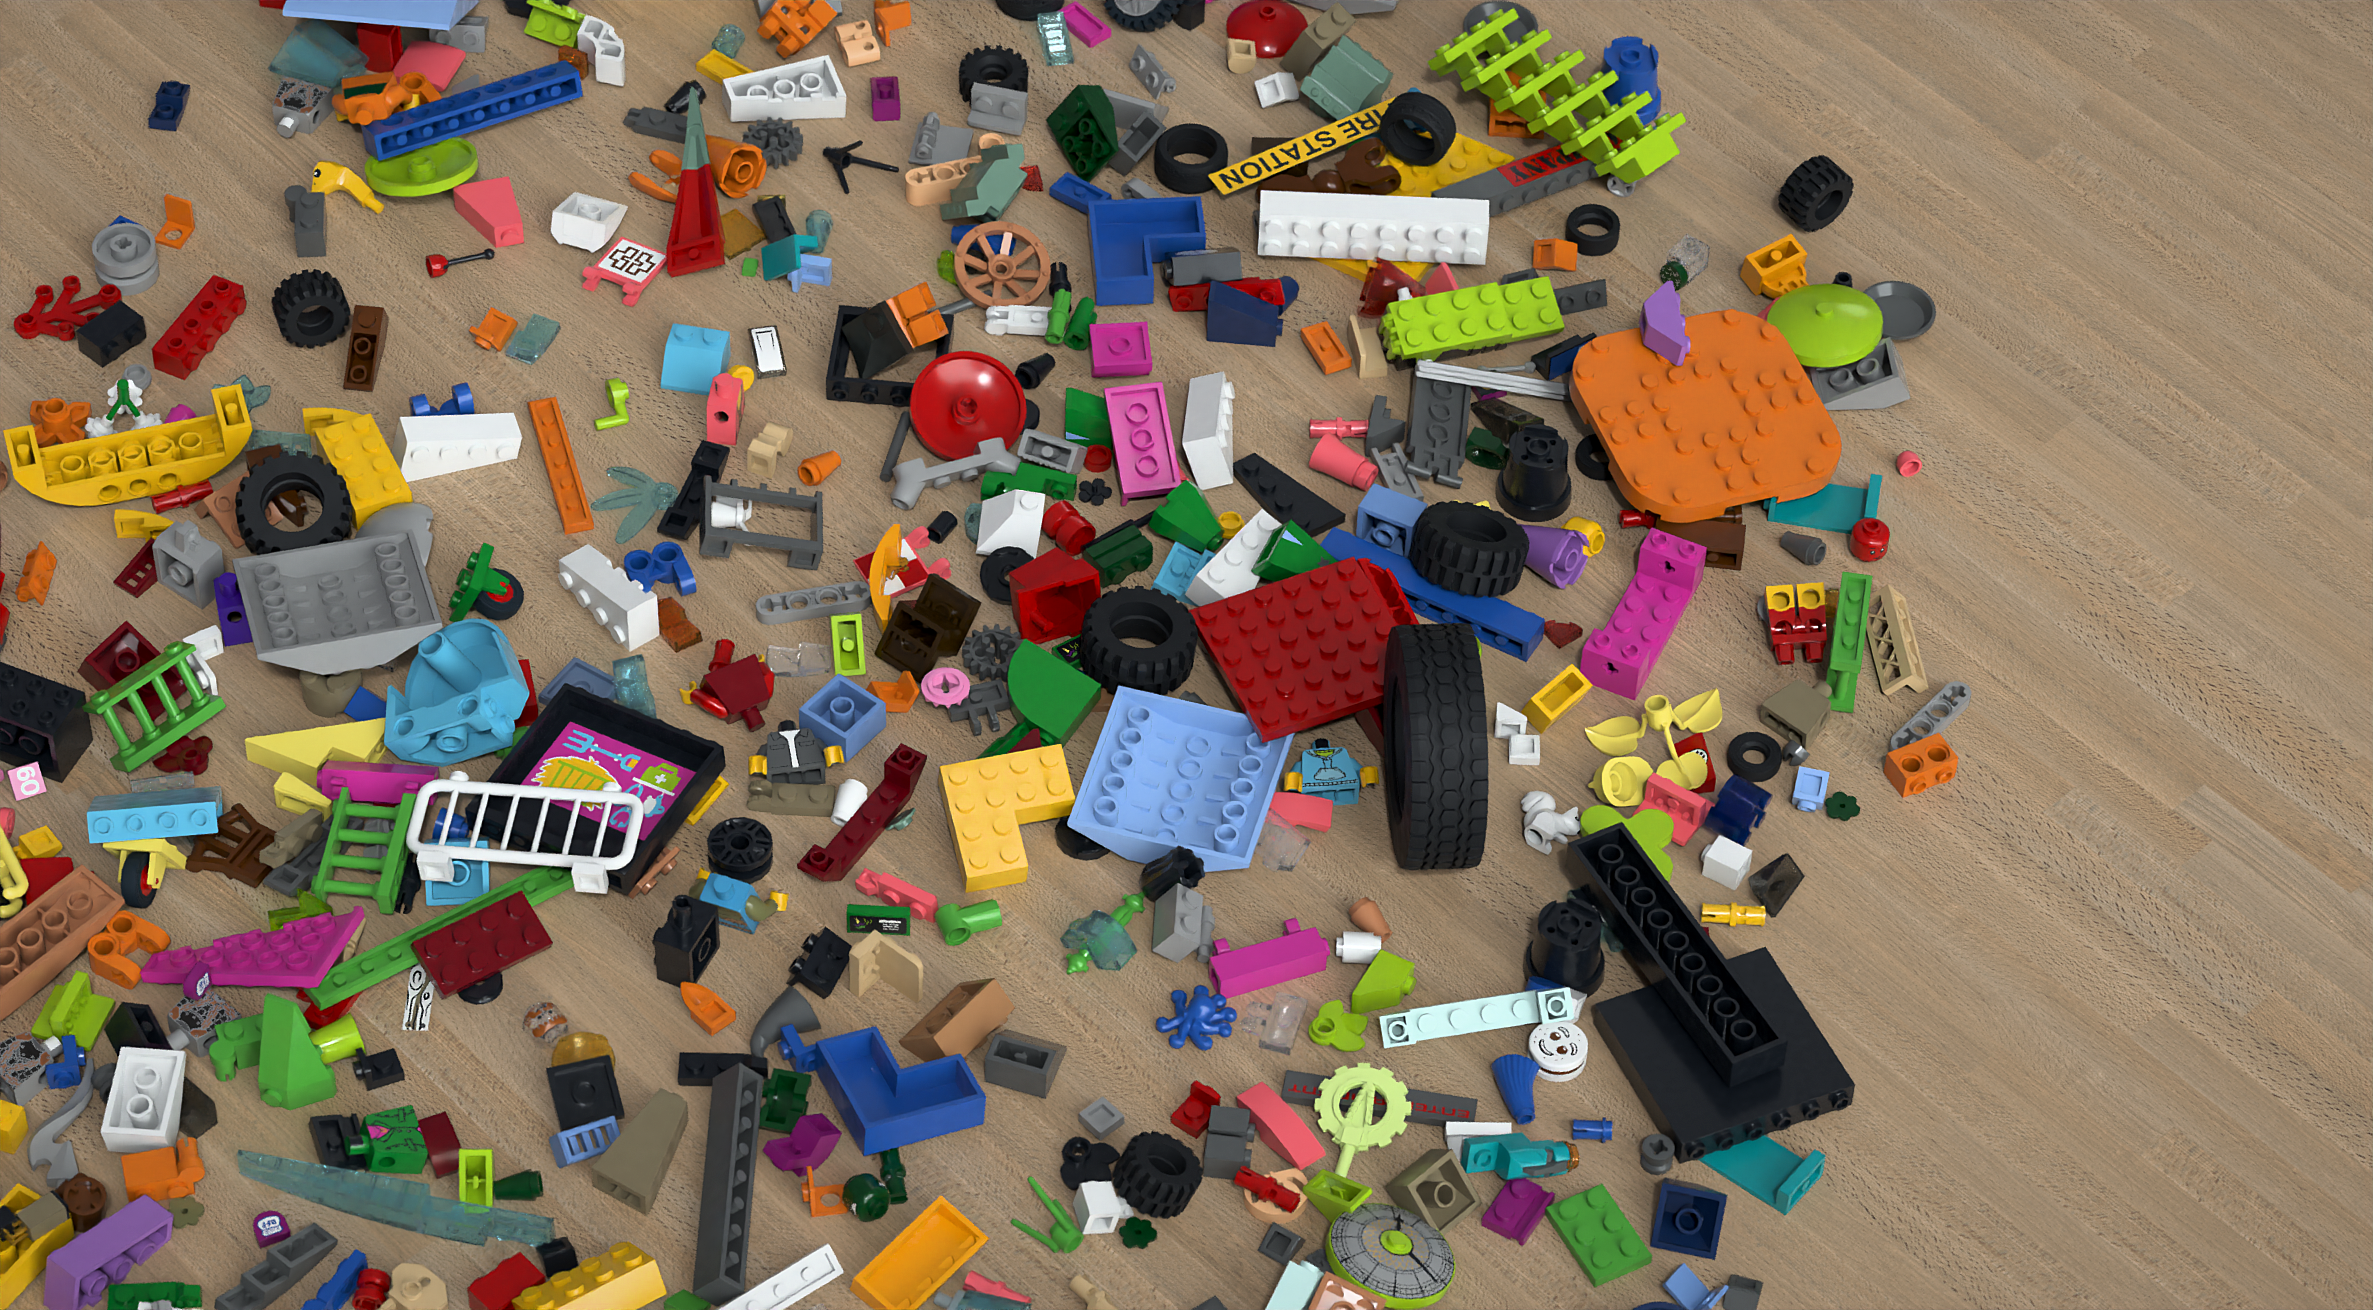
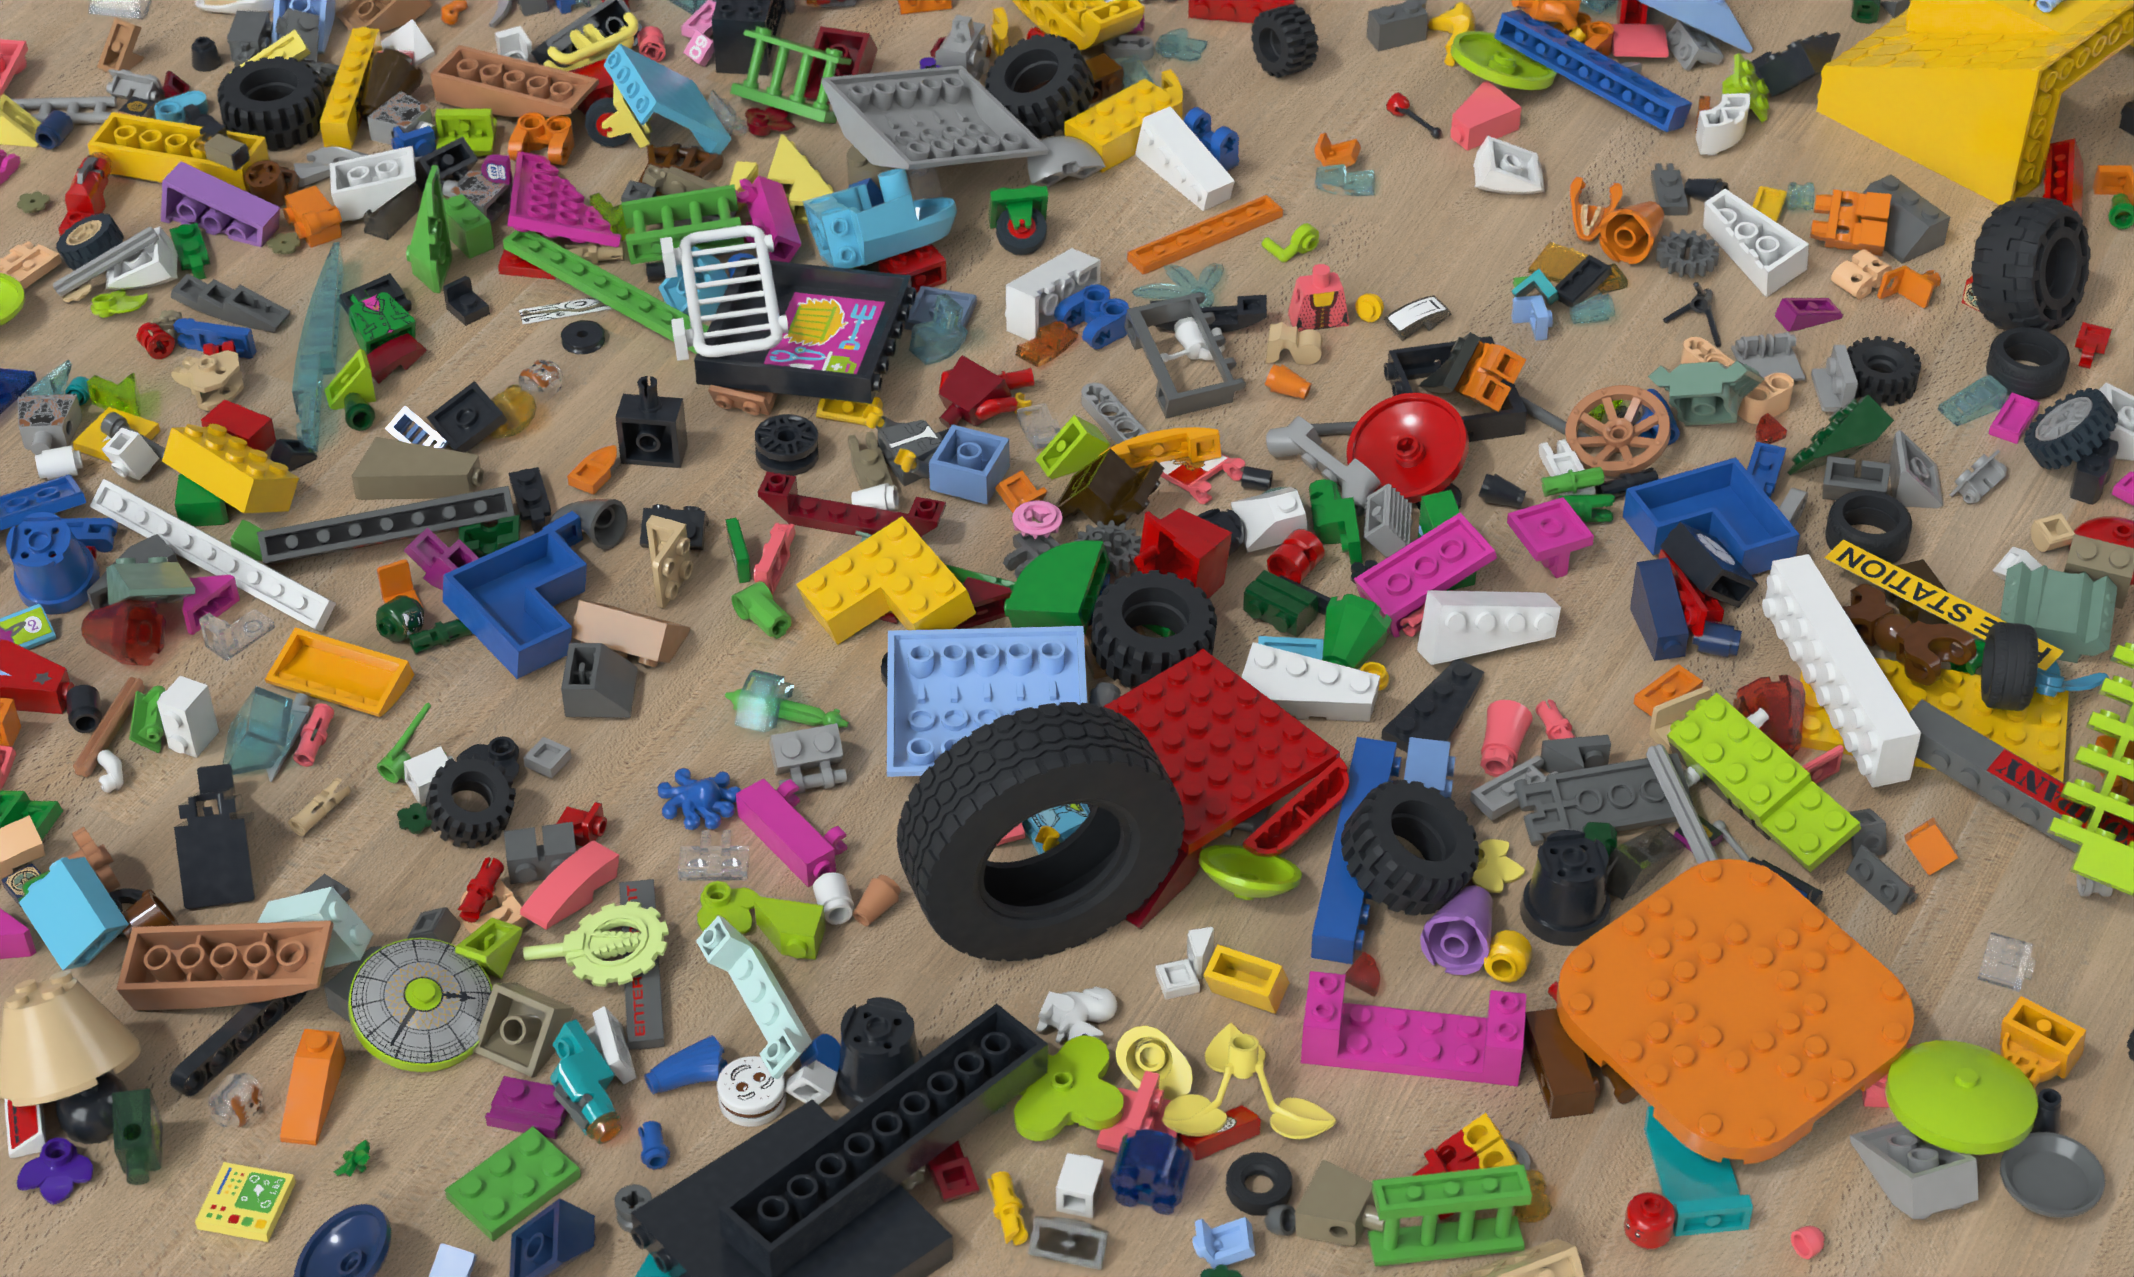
camera: 75 degrees right, 5 degrees down
magenta tile [253,1210,291,1248] -> none
lime plant [308,1013,366,1065] -> none
reddish brown slope [343,305,389,392] -> none
dark red plate [410,890,553,1000] -> none
flag [582,237,667,307] -> none
medium azure slope [660,323,731,396] -> none
red plate [666,87,726,277] -> none
torso [688,867,789,935] -> none
black piece [1140,845,1205,901] -> none
green slope [1251,520,1338,582] -> none
black tyre [1565,204,1621,256] -> none
medium lavender slope [1639,281,1690,366] -> none
dark green tile [1660,261,1688,291] -> none
dark grey cone [1781,531,1827,565] -> none

